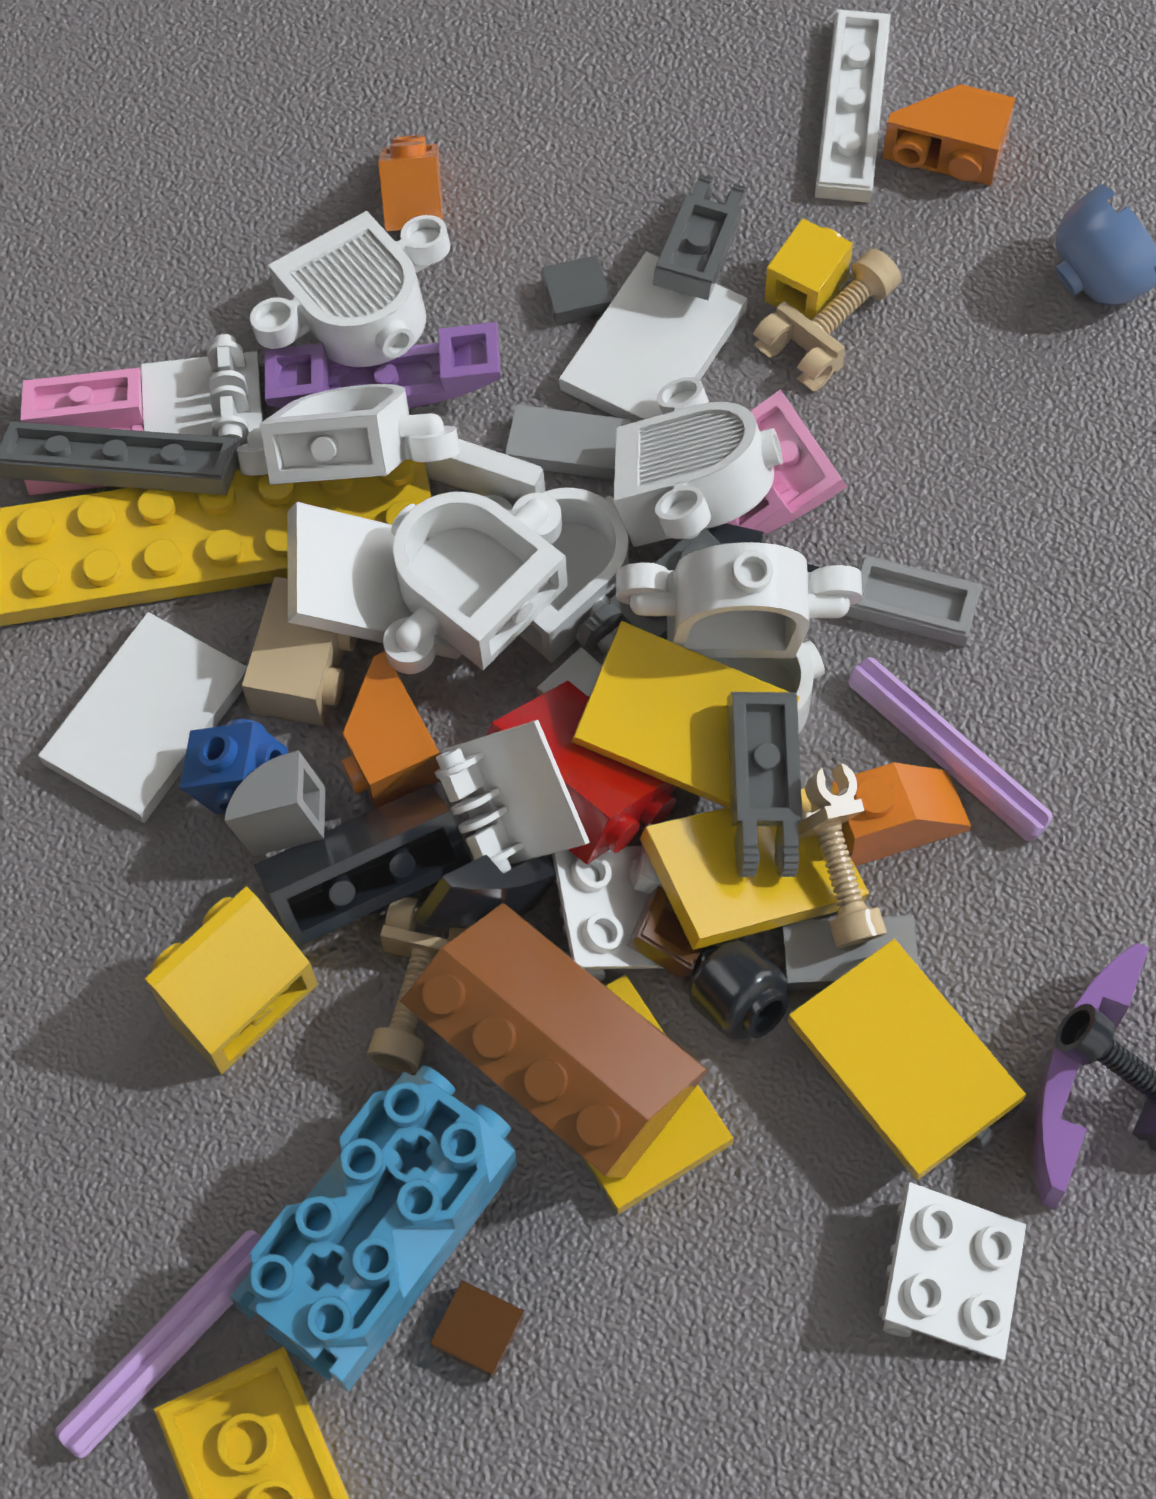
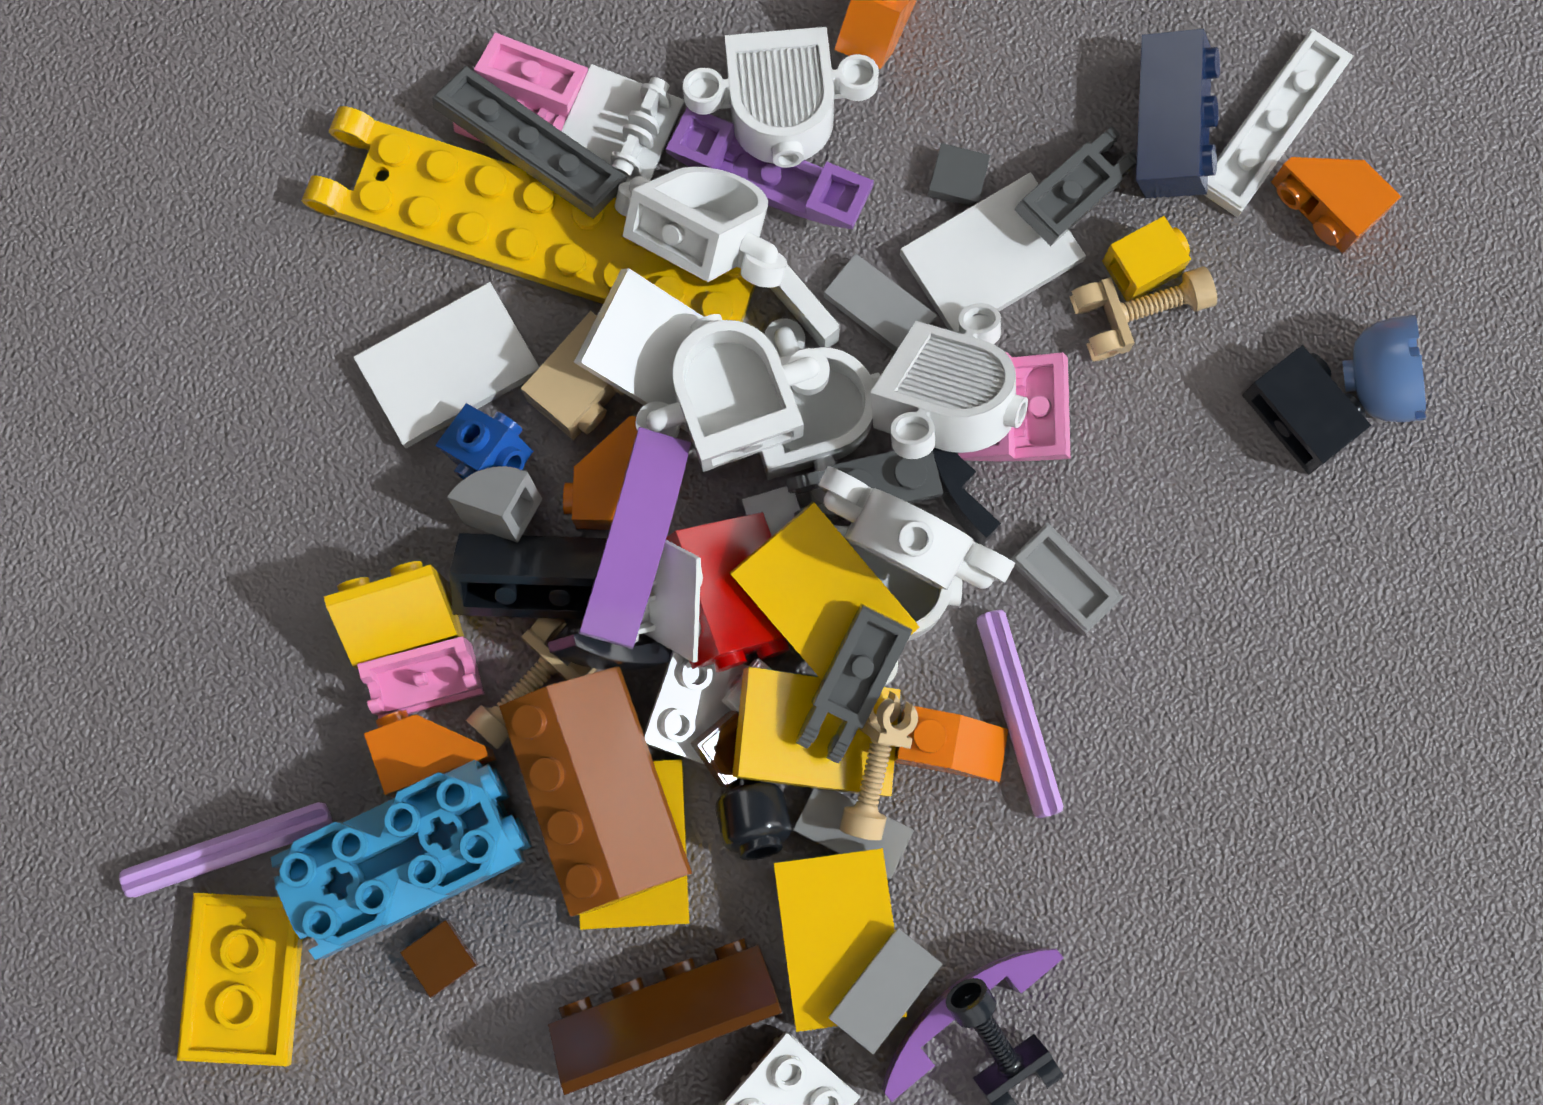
camera: 25 degrees right, 15 degrees up
none -> bright pink hinge [357,636,484,719]
none -> orange slope [364,710,496,798]
none -> reddish brown slope [548,938,782,1095]
none -> medium lavender slope [579,427,691,649]
none -> light grey tile [828,928,942,1054]
none -> dark blue brick [1136,28,1220,199]
none -> black brick [1242,345,1372,475]

